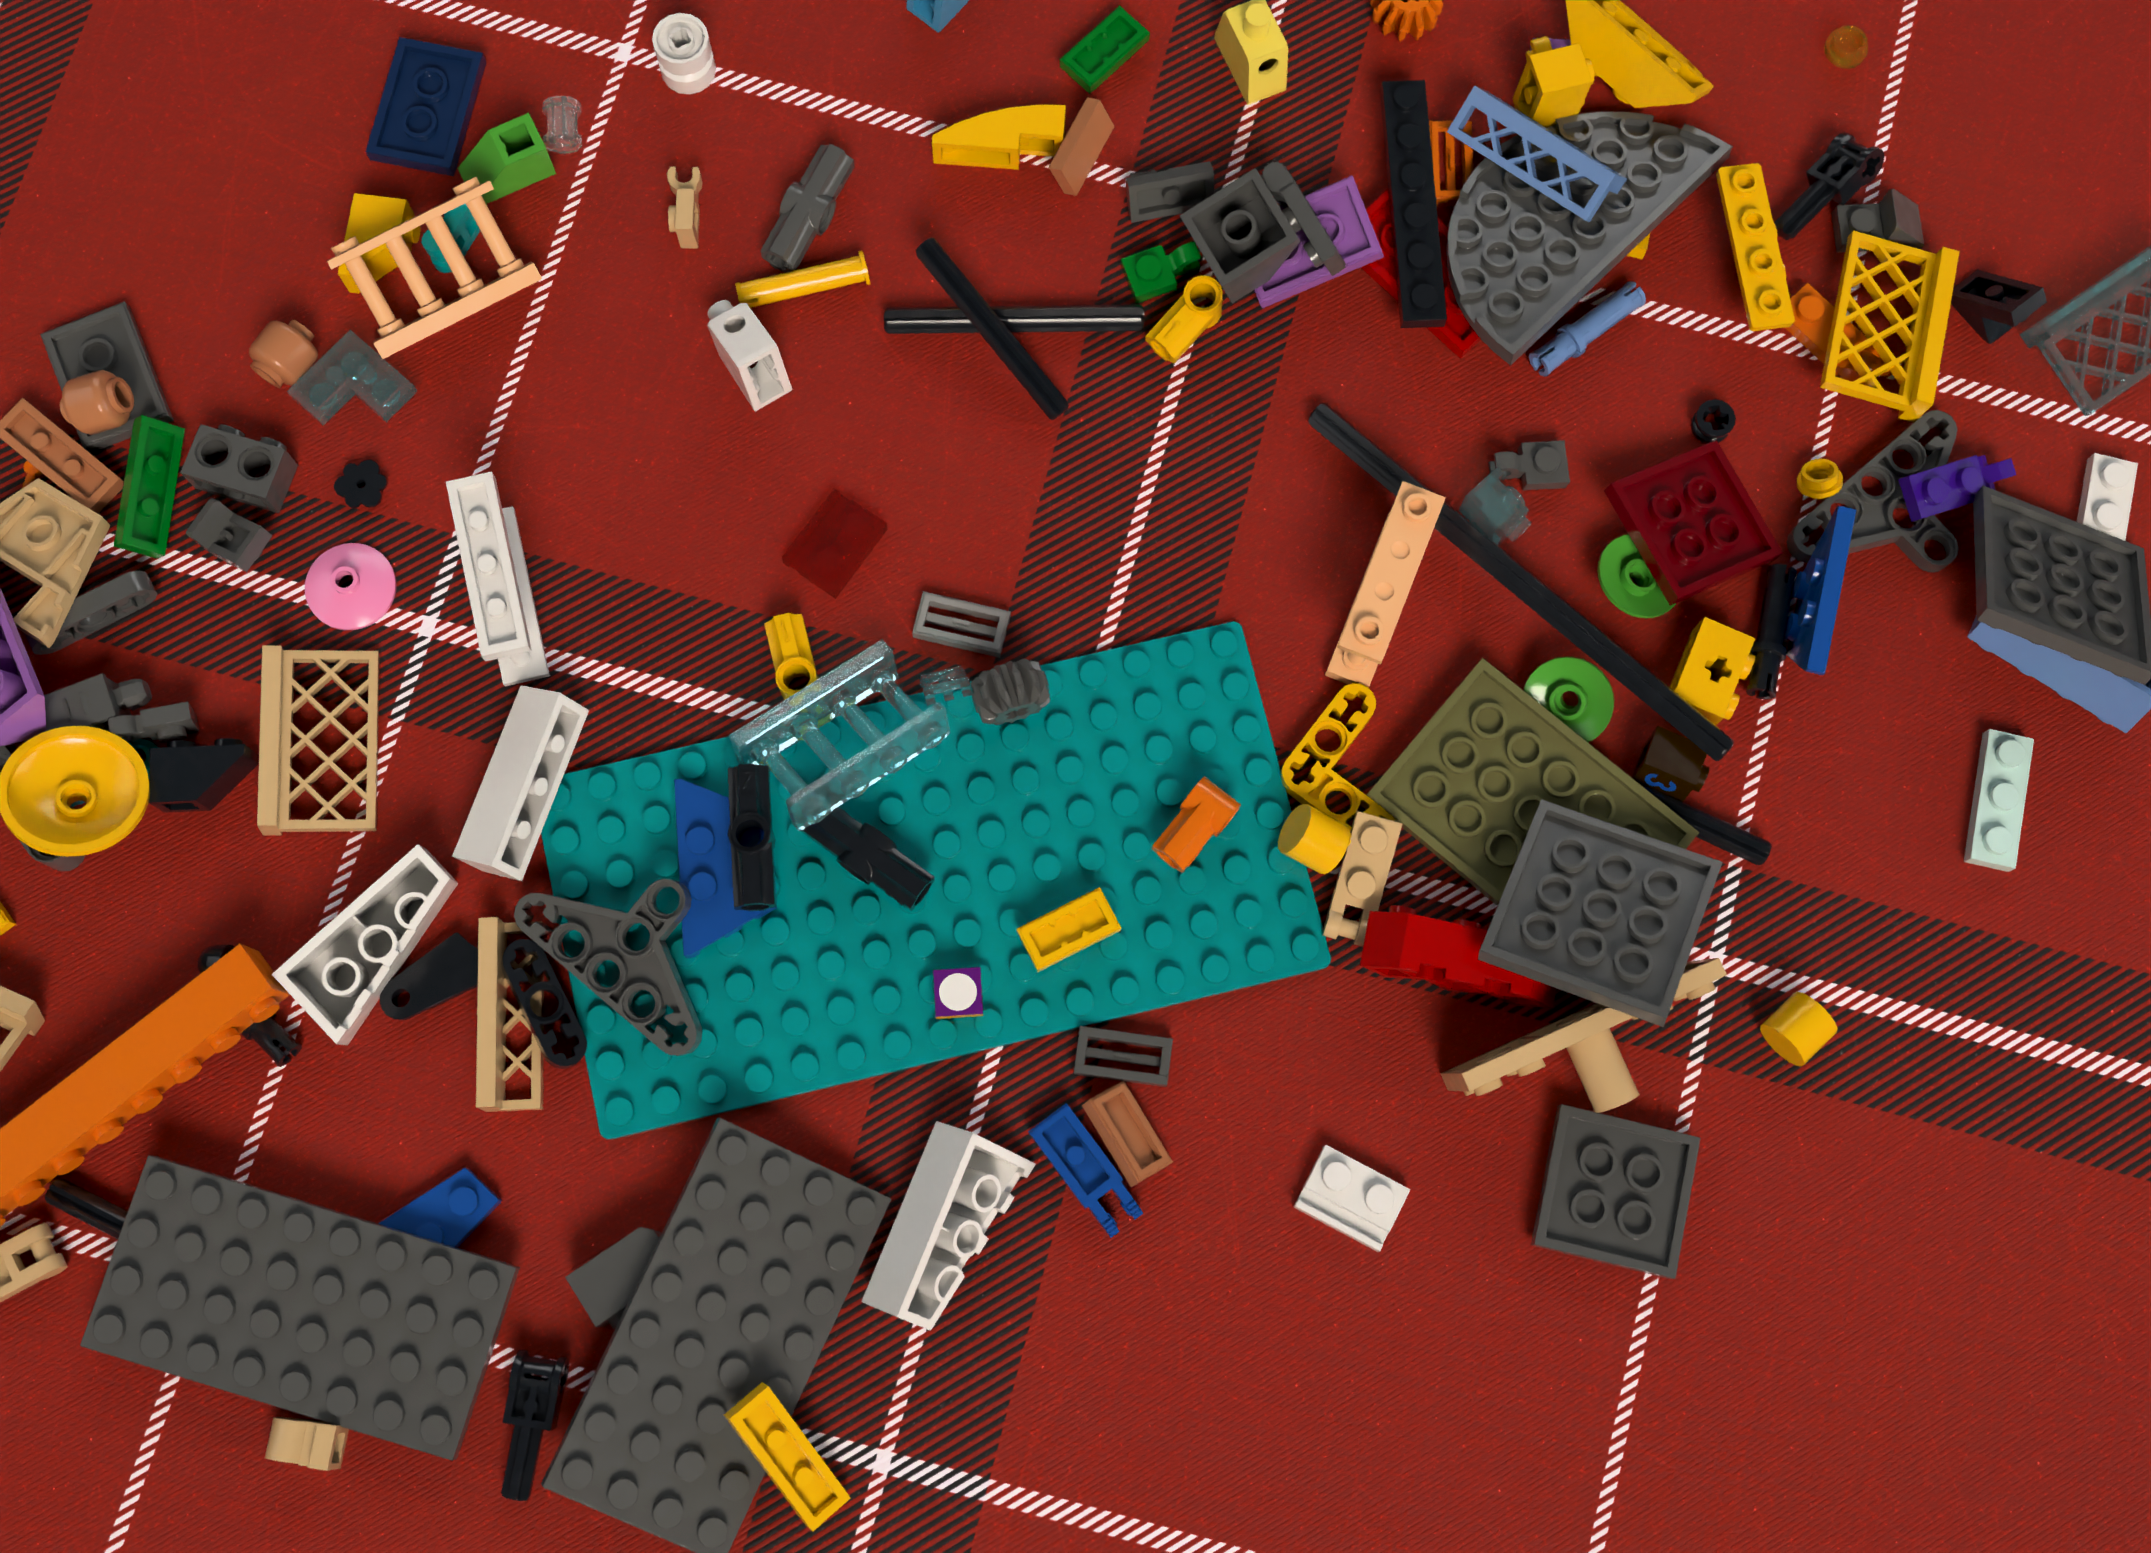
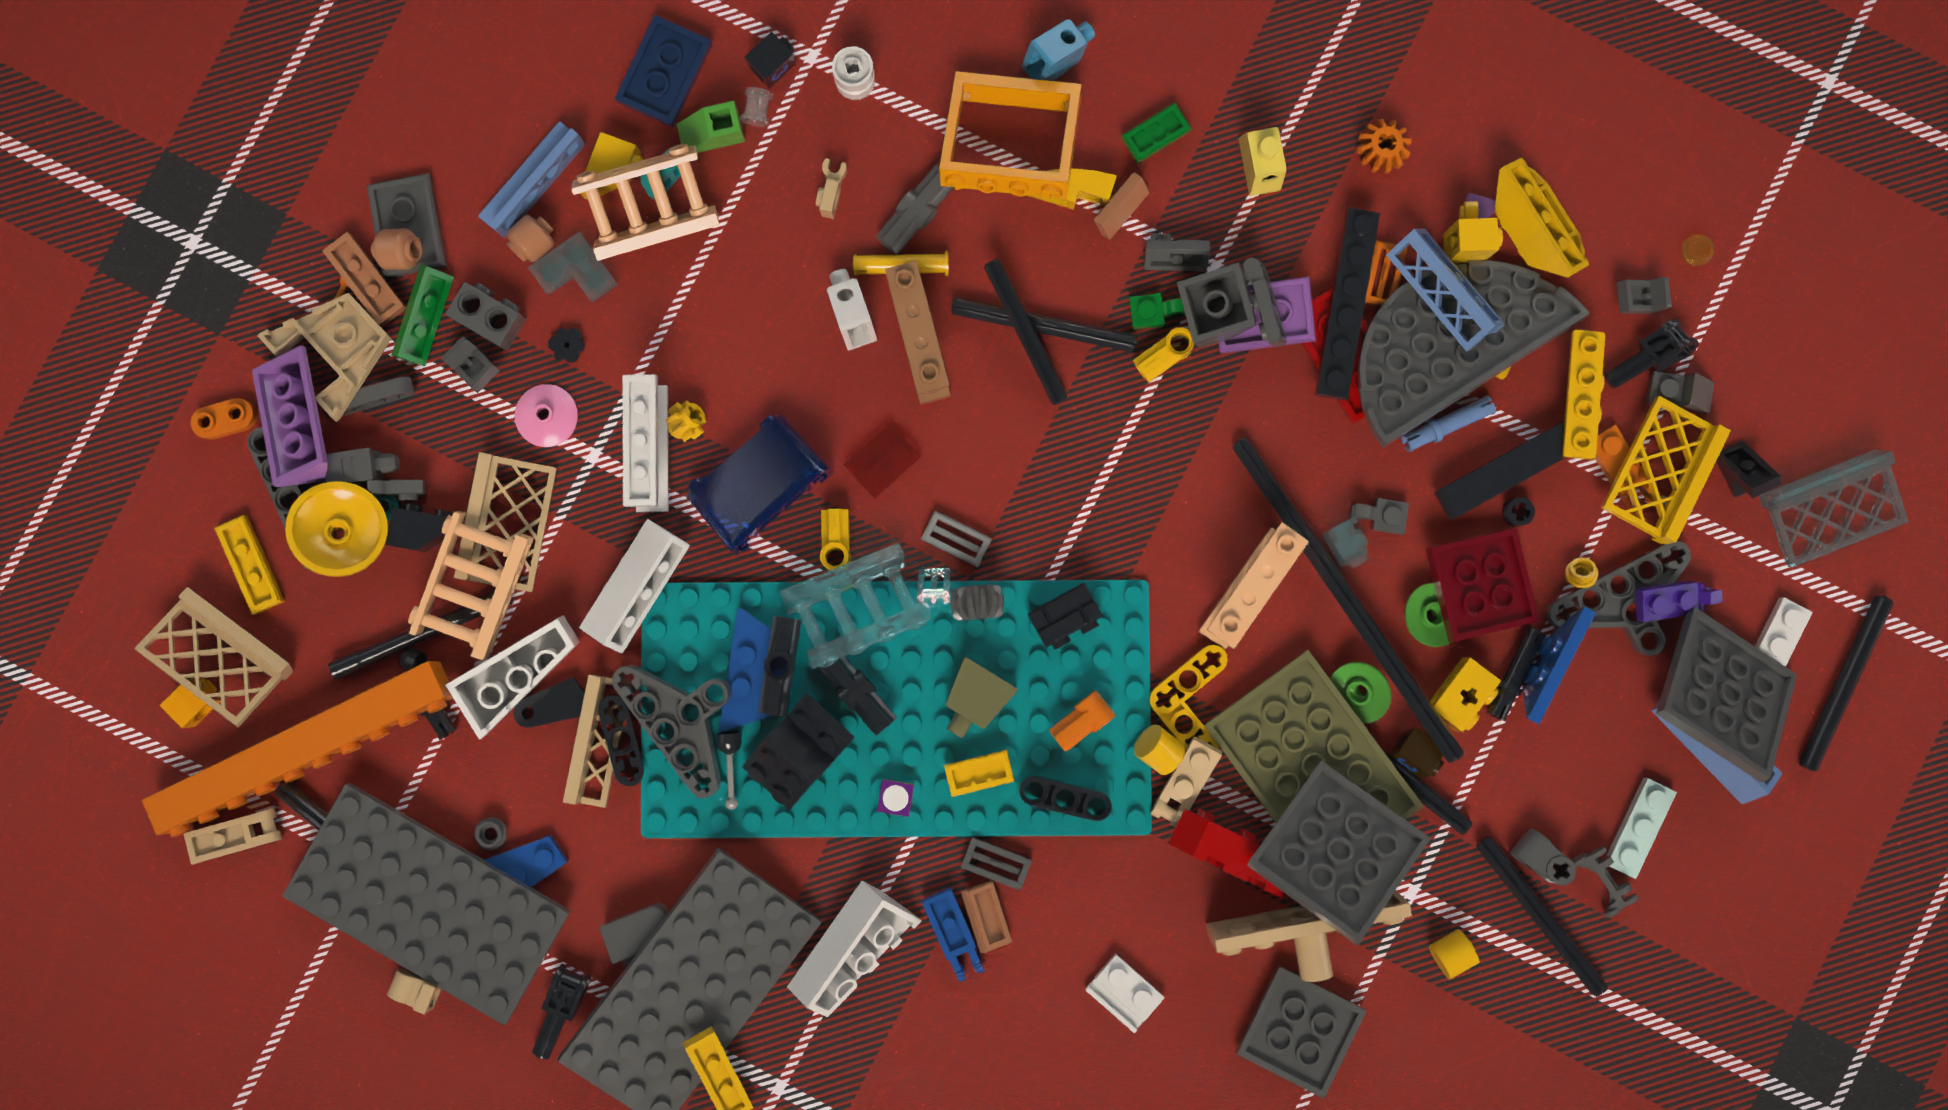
camera: 20 degrees right, 10 degrees up
none -> black piece [328,591,514,680]
none -> light nougat fence [408,511,534,660]
none -> dark grey plate [474,817,508,850]
none -> medium blue fence [478,121,586,239]
none -> yellow gear [665,400,706,442]
none -> clear blue windscreen [686,414,833,556]
none -> hinge [716,731,742,810]
none -> black bracket [742,693,855,810]
none -> black brick [744,32,796,89]
none -> medium nougat fence [885,261,951,405]
none -> light orange window [939,71,1081,200]
none -> olive torso [946,657,1018,738]
none -> black beam [1019,775,1112,821]
none -> black brick [1027,583,1102,650]
none -> black beam [1434,421,1566,520]
none -> black axle [1476,836,1608,997]
none -> dark grey piece [1510,827,1576,886]
none -> dark grey piece [1571,846,1639,918]
none -> dark grey bracket [1617,277,1671,314]

